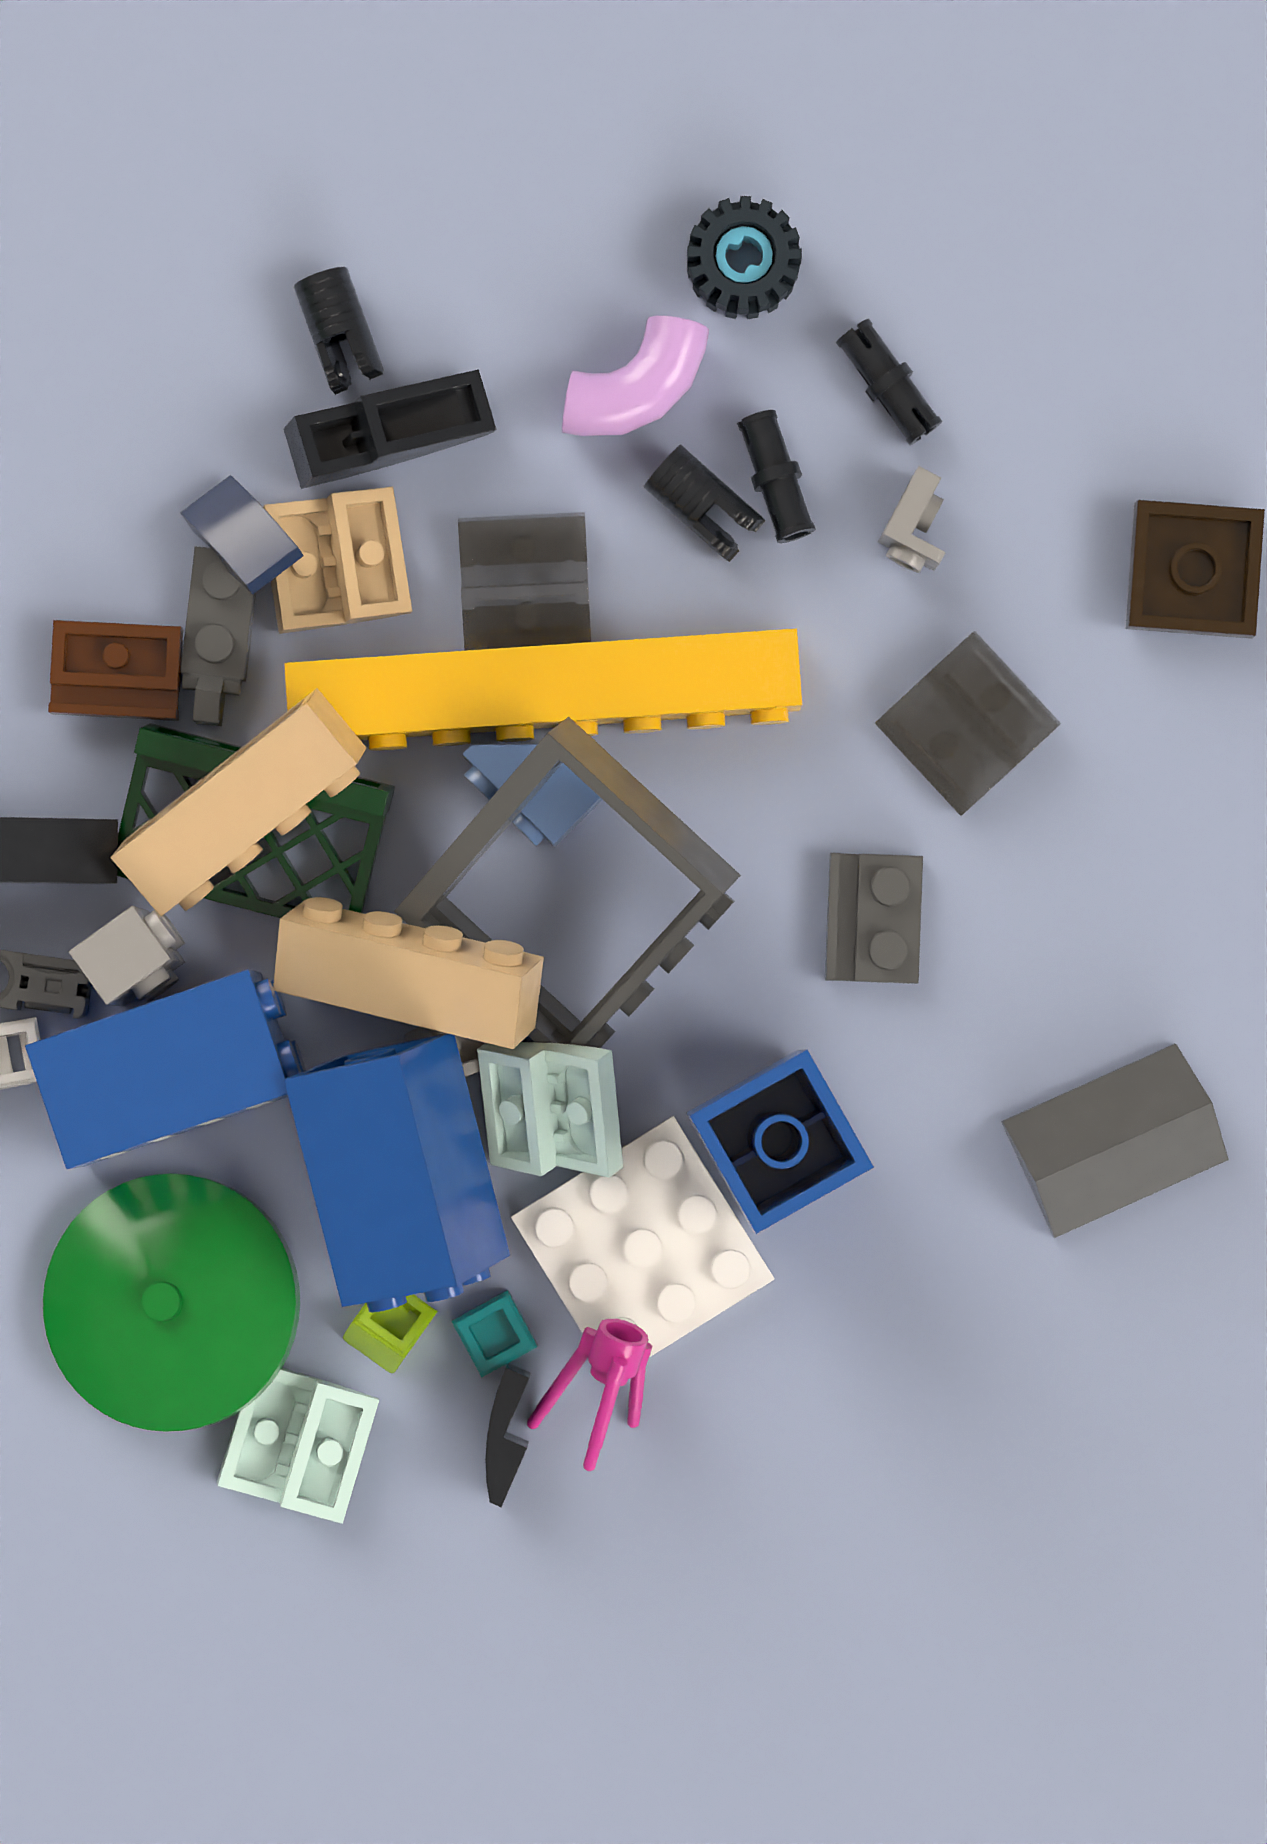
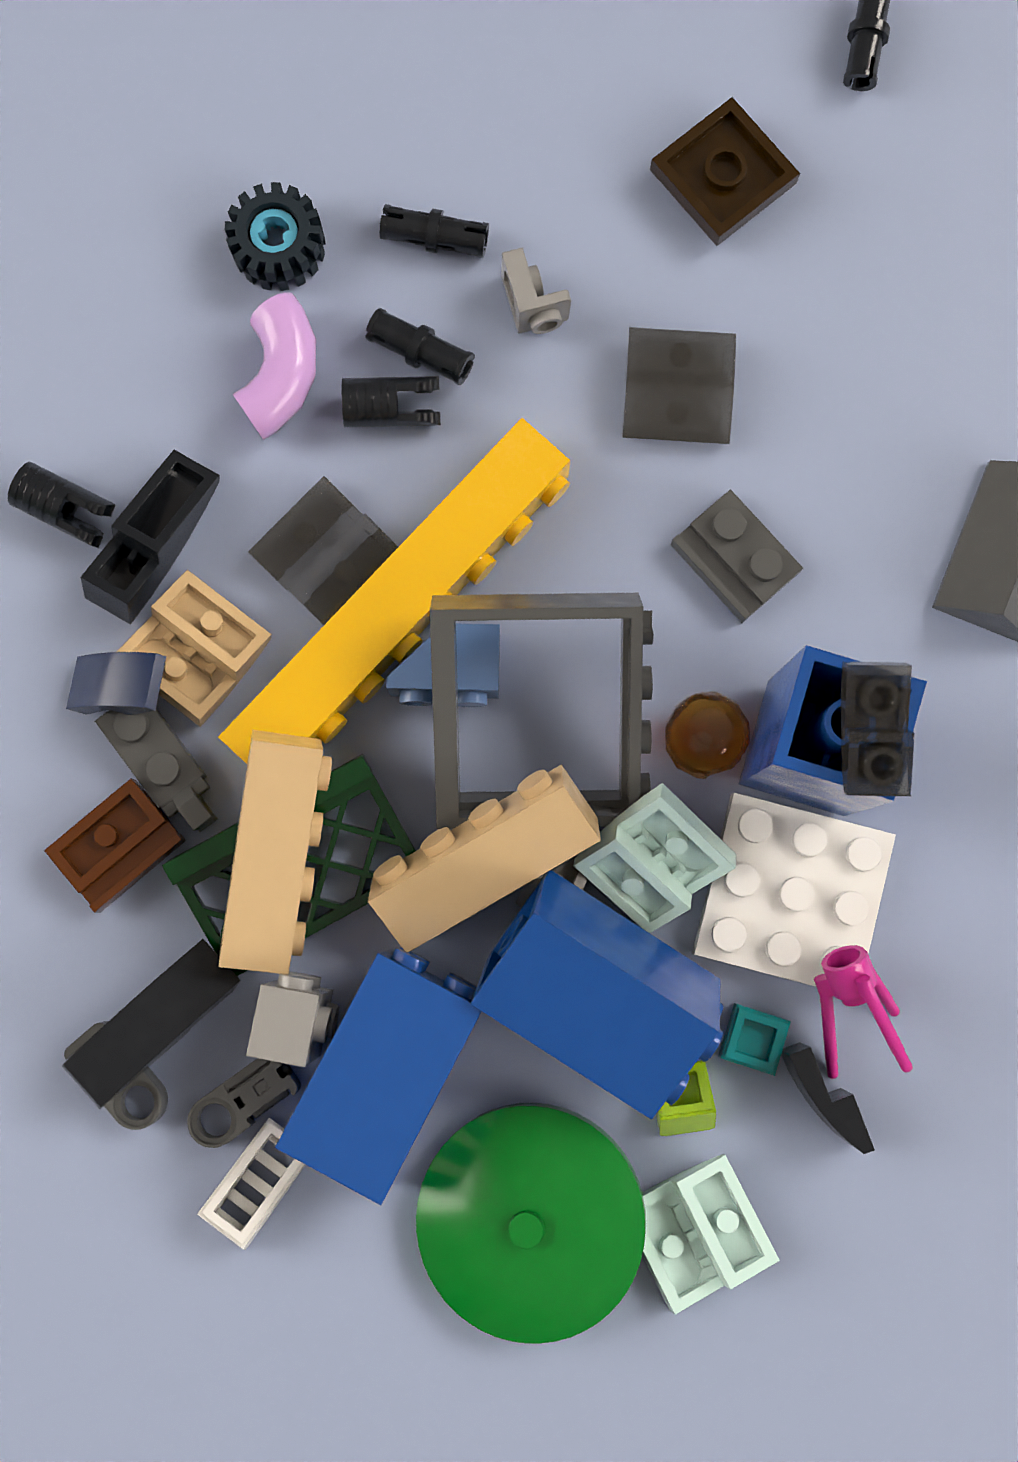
camera: 40 degrees left, 5 degrees down
none -> clear orange hair [665,691,750,779]
none -> clear smoke slope [841,662,915,796]

